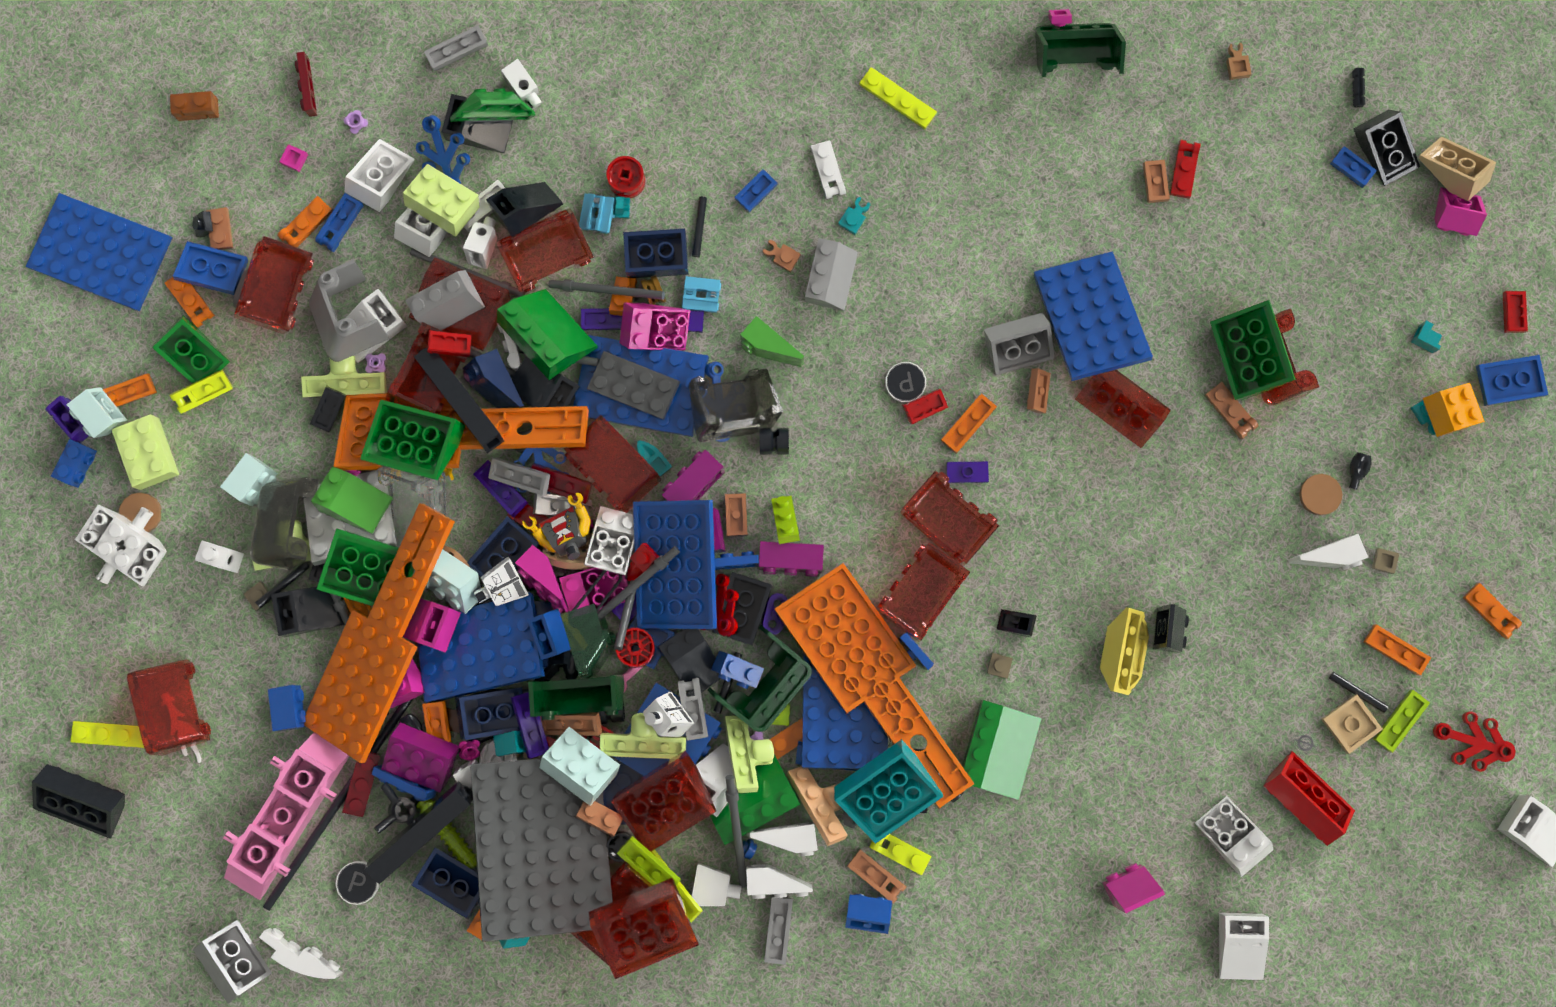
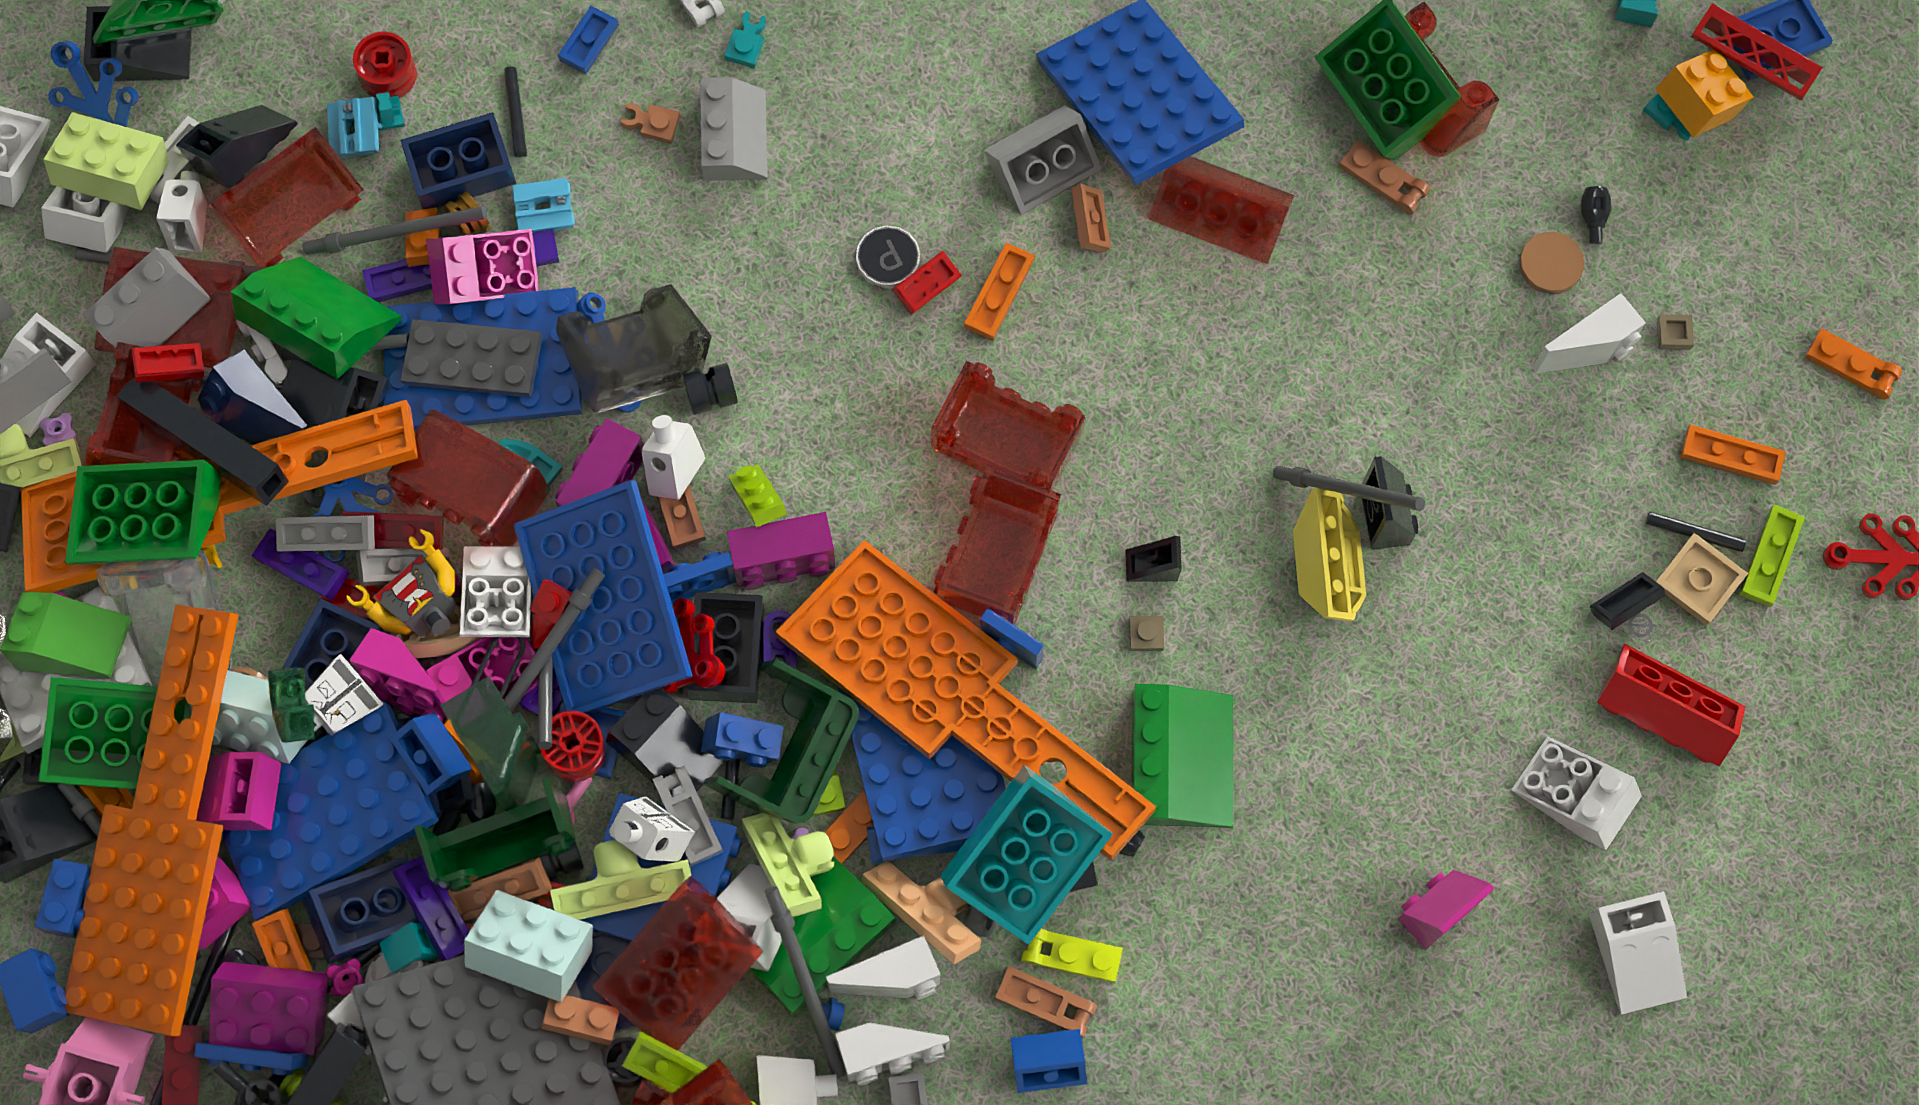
camera: 20 degrees left, 10 degrees down
bright green slope [740,316,804,367] -> none
dark purple plate [946,461,989,483] -> none
none -> blue brick [35,859,91,939]
none -> clear green slope [268,667,314,743]
none -> white torso [642,415,706,500]
none -> dark grey bar [1273,466,1425,511]
none -> black tile [1590,572,1666,630]
none -> red fence [1691,3,1823,101]

